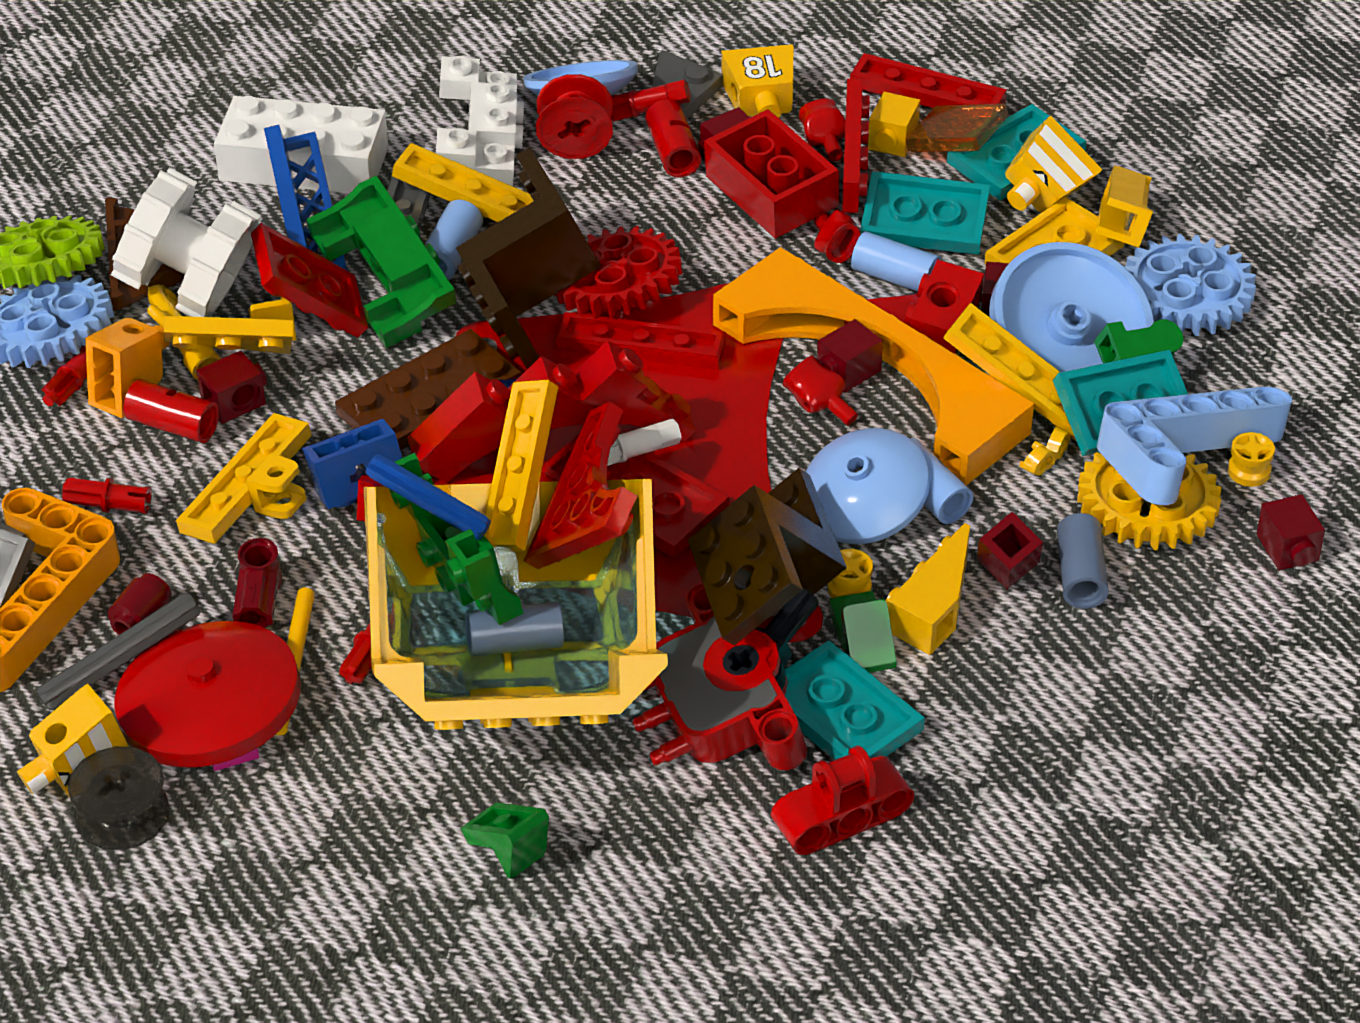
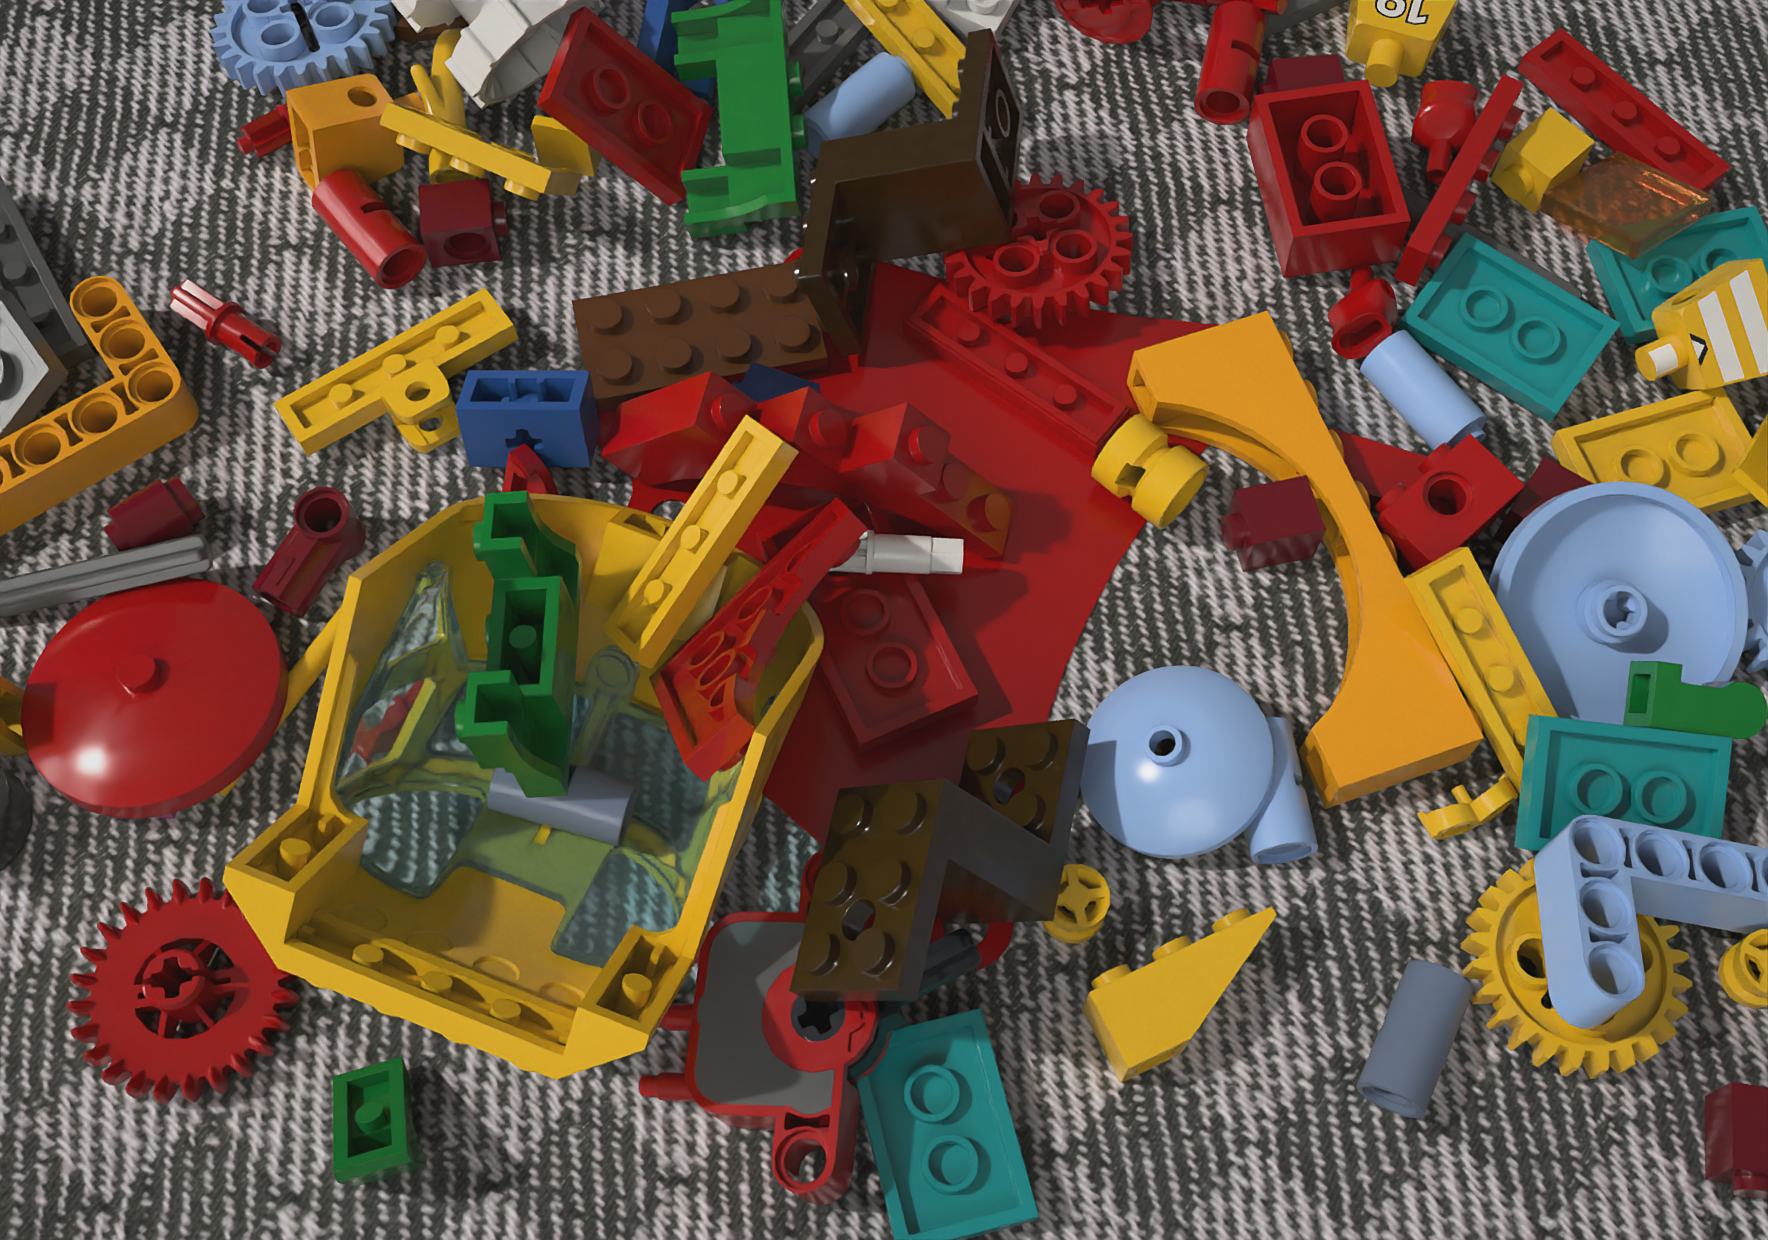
camera: 25 degrees right, 20 degrees up
blue axle [366,454,491,540] -> none
red piece [782,355,858,426] -> none
green slope [829,591,897,673] -> none
dark red brick [977,511,1043,590] -> none
none -> red gear [66,877,300,1105]
none -> yellow wheel [1091,414,1210,530]

